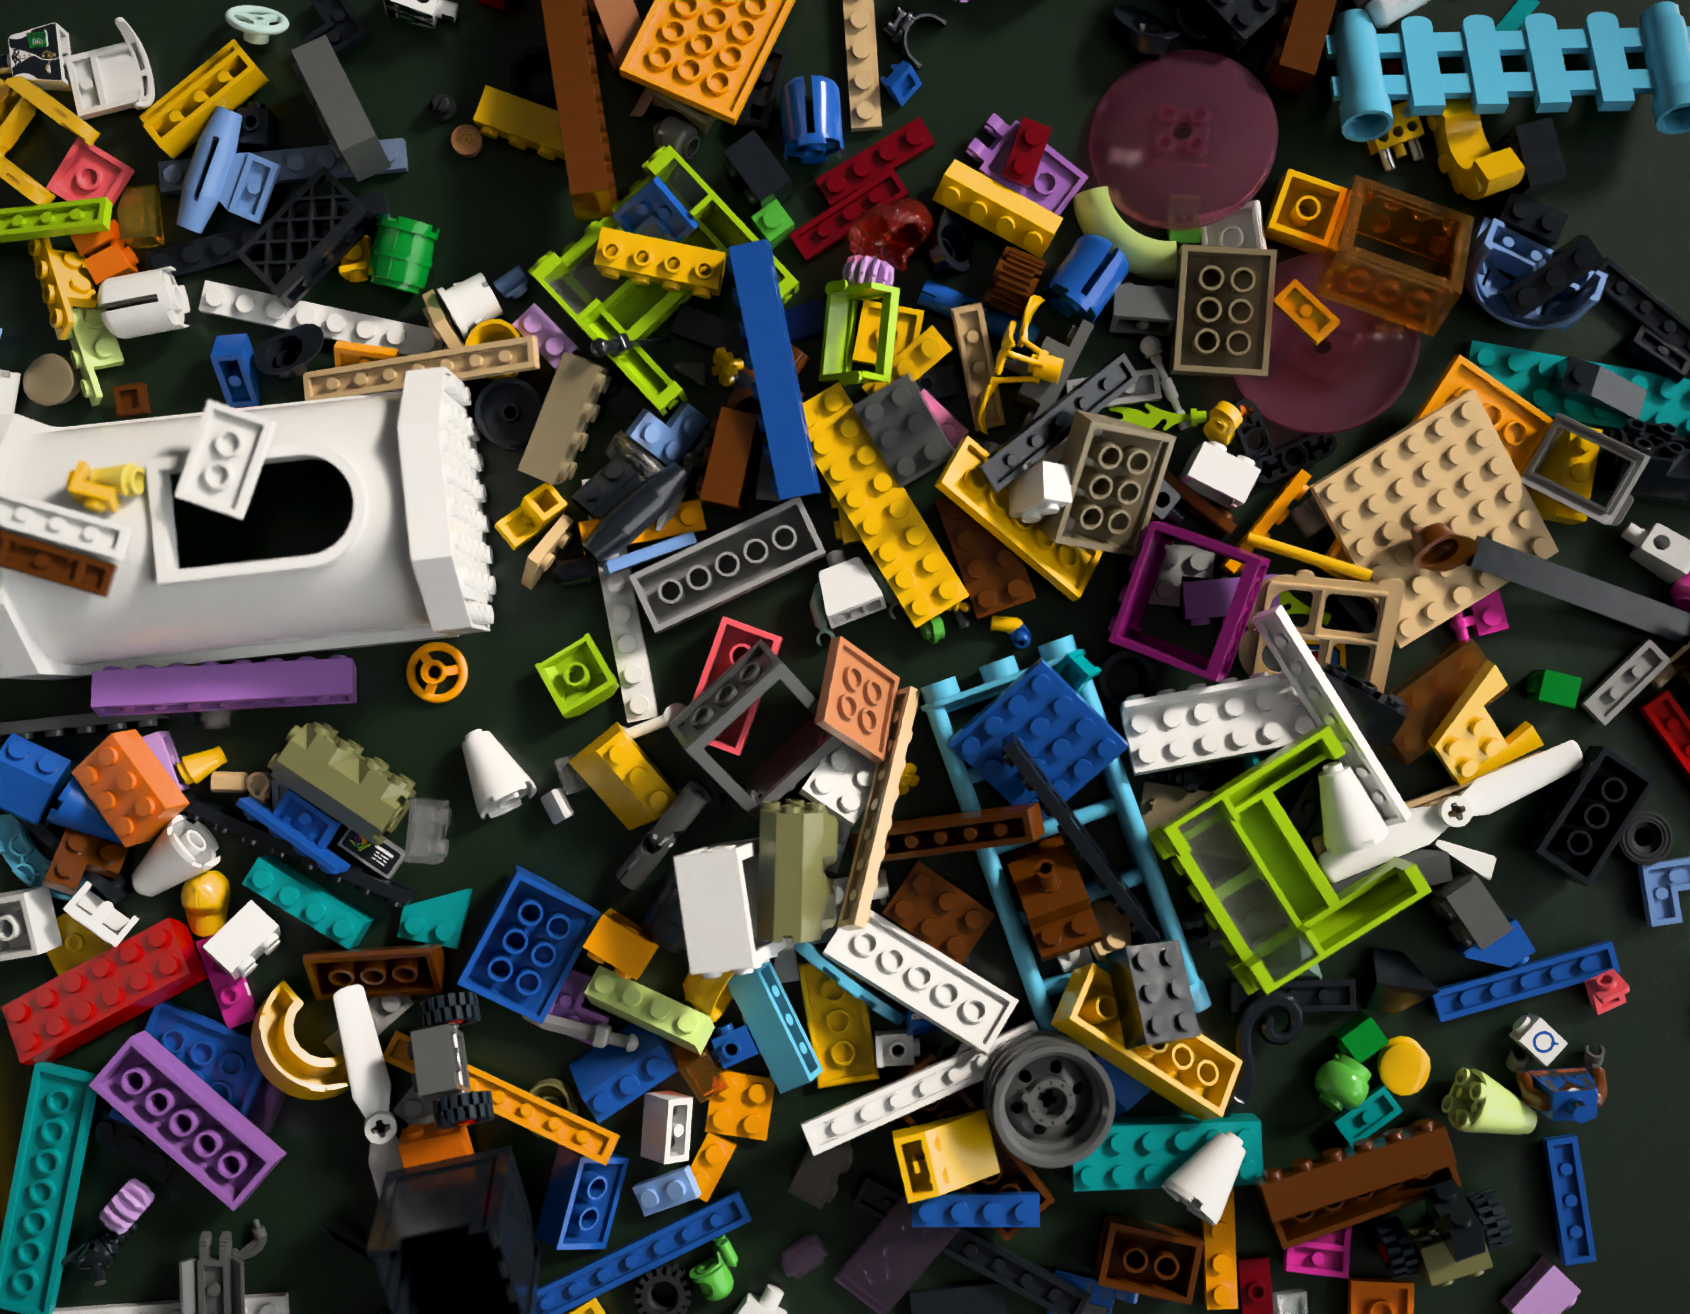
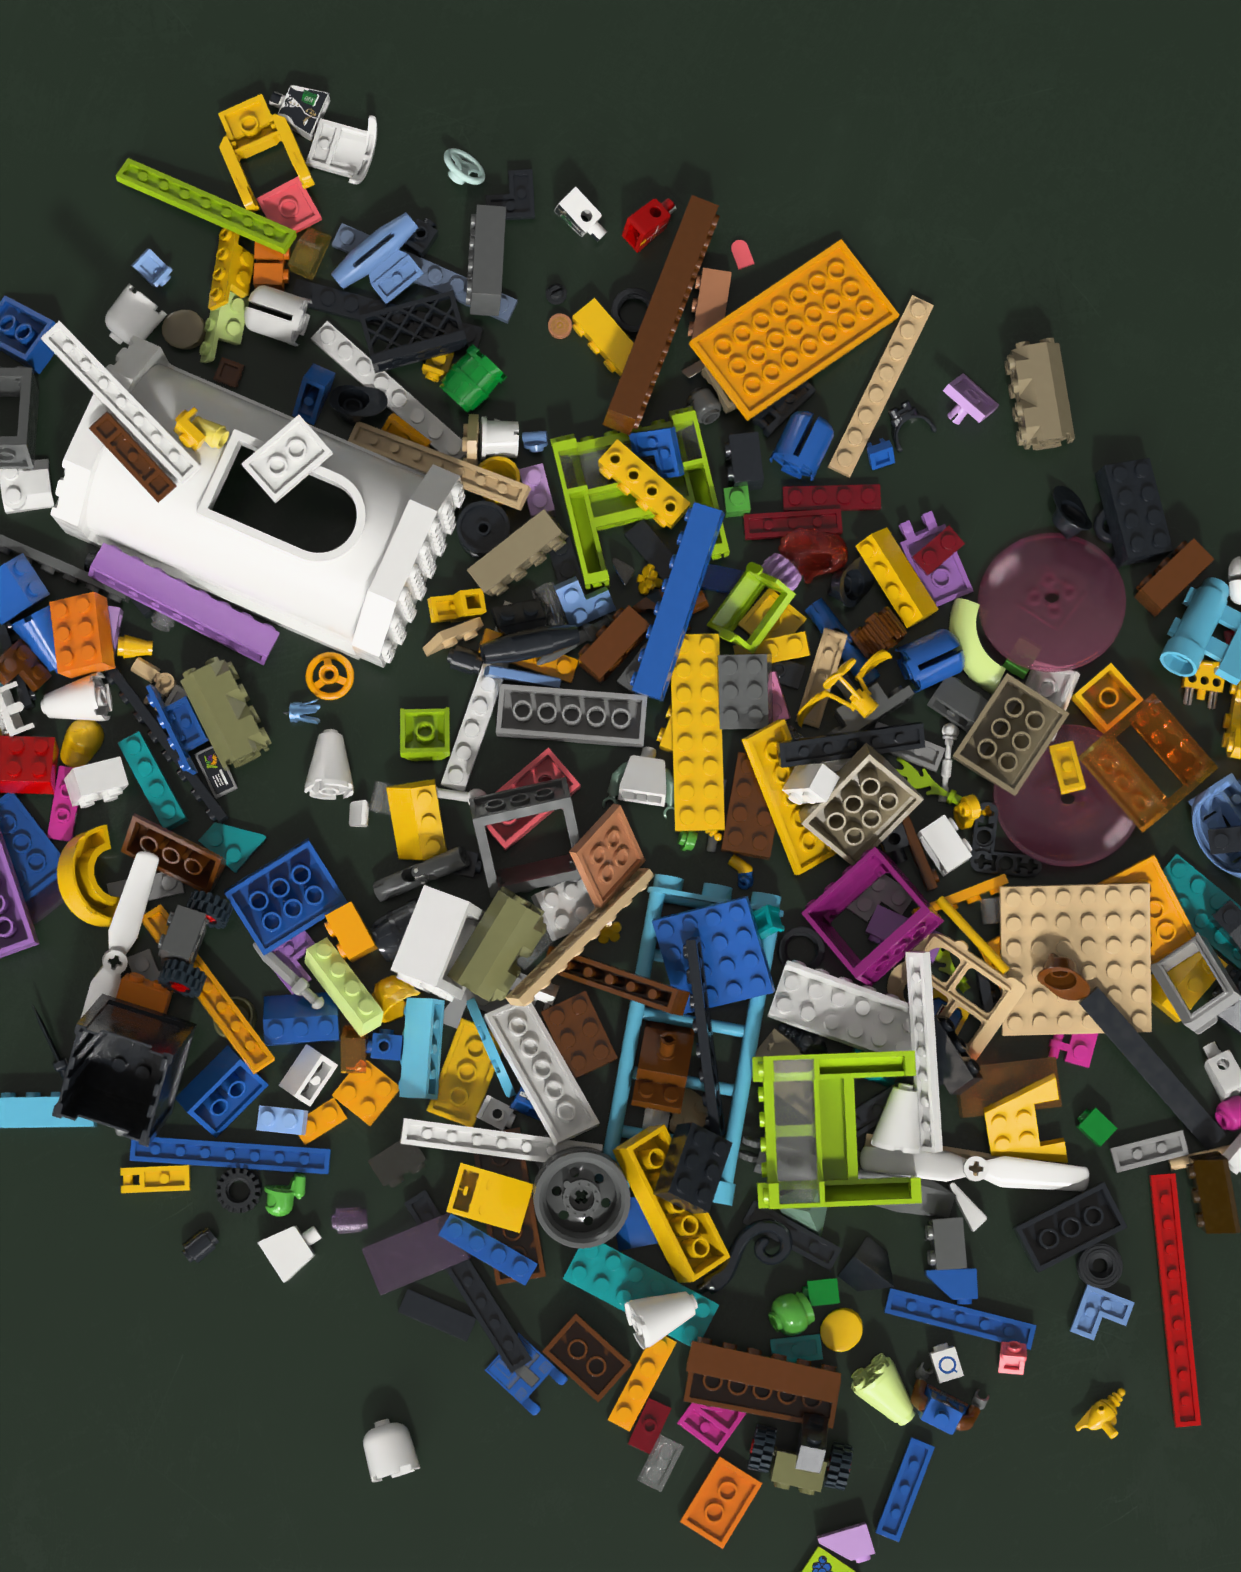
camera: 30 degrees right, 5 degrees down
yellow brick [139,39,269,159] -> none
clear brick [404,797,452,865] -> none
black sword [590,333,671,358] -> none
none -> flat silver piece [283,699,320,724]

